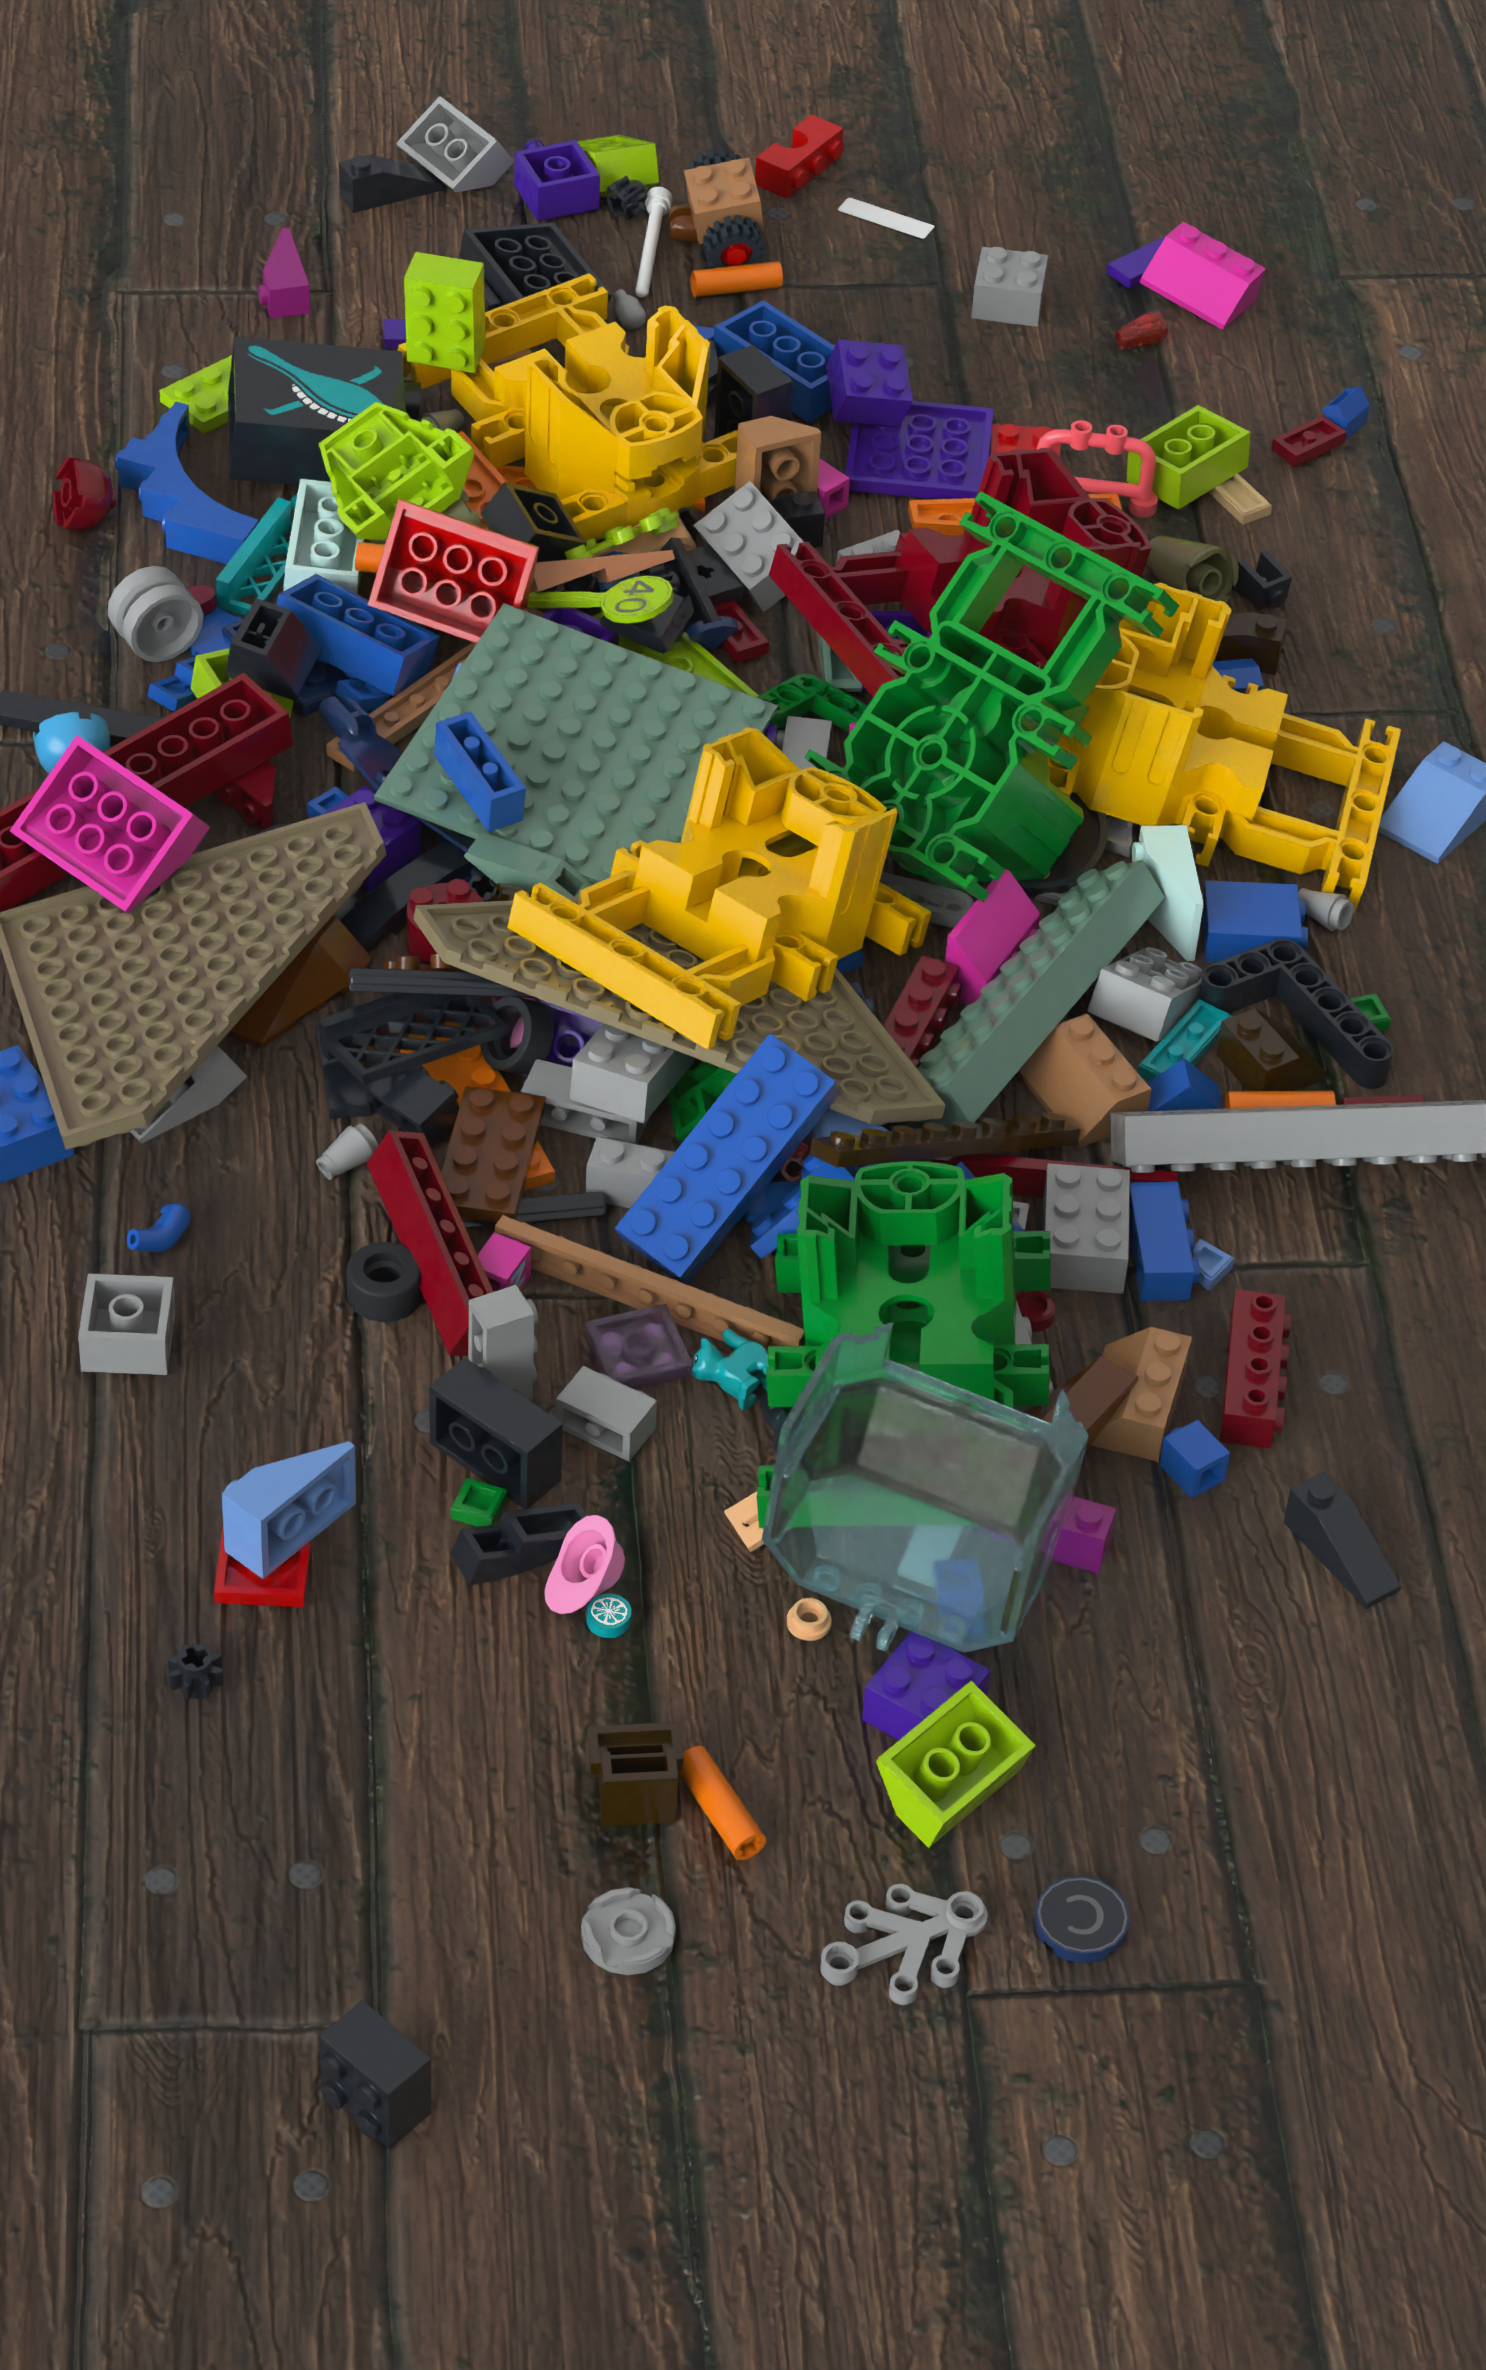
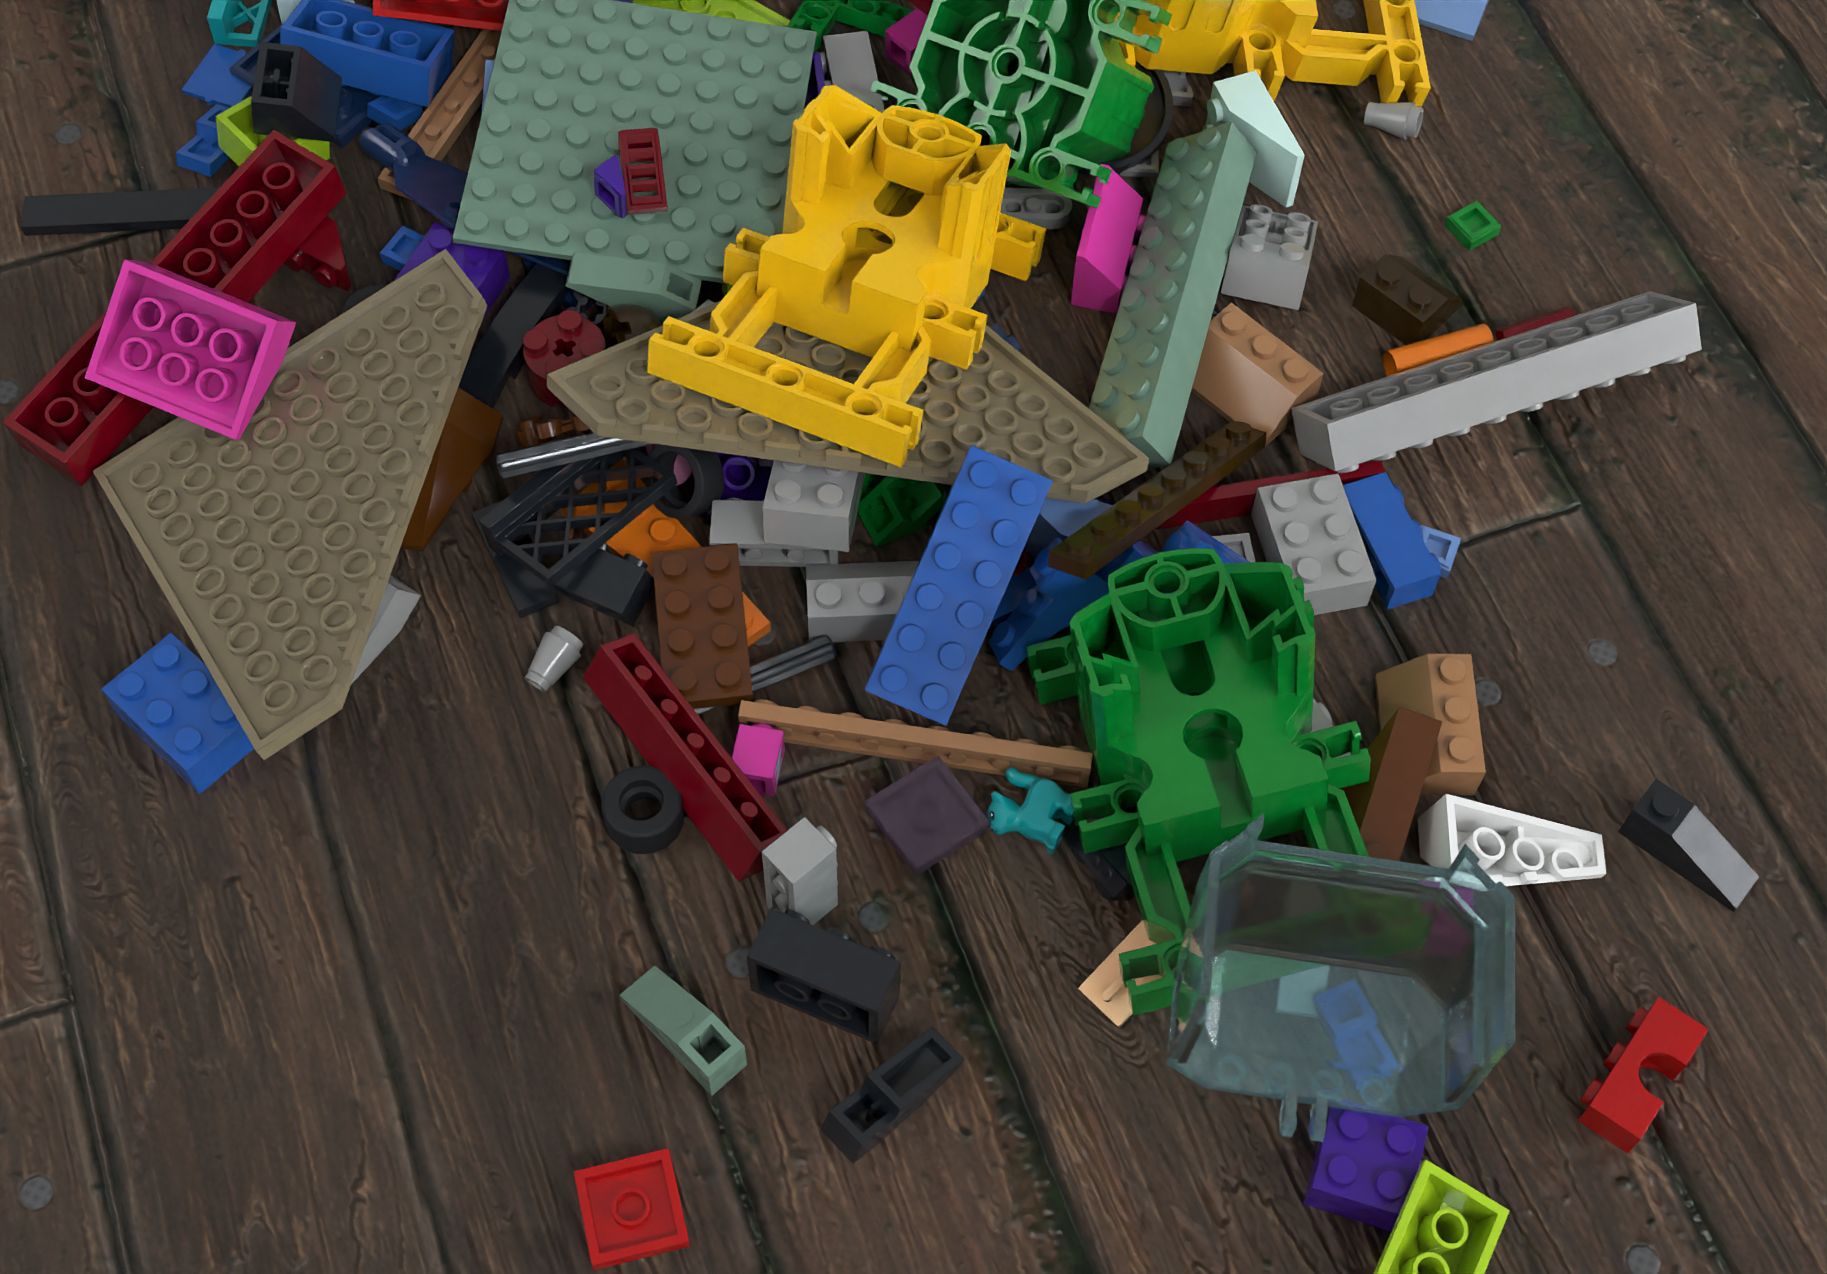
camera: 15 degrees left, 15 degrees up
dark azure cylinder [33,712,111,774] -> none
light grey brick [78,1274,176,1375] -> none
light grey wheel [108,566,203,662] -> none
blue arm [127,1202,190,1253] -> none
dark red tile [186,585,218,615] -> none
medium blue slope [222,1441,356,1579] -> none
blue brick [434,711,526,832] -> none
green tile [450,1478,507,1527] -> none
bright pink piece [545,1515,625,1614] -> none
light grey brick [556,1366,657,1462] -> none
teal tile [586,1593,631,1638] -> none
light nougat plate [787,1598,832,1641] -> none
dark red brick [883,955,962,1068] -> none
teal tile [1137,999,1233,1081] -> none
blue slope [1147,1058,1224,1111] -> none
blue brick [1159,1420,1230,1499] -> none
black beam [1199,939,1393,1089] -> none
blue brick [1201,880,1308,962] -> none
dark red brick [1219,1289,1292,1448] -> none
none -> dark purple slope [594,155,627,218]
none -> dark red slope [618,128,668,215]
none -> sand green slope [619,965,747,1096]
none -> white wedge [1418,794,1606,888]
none -> red arch [1578,997,1709,1154]

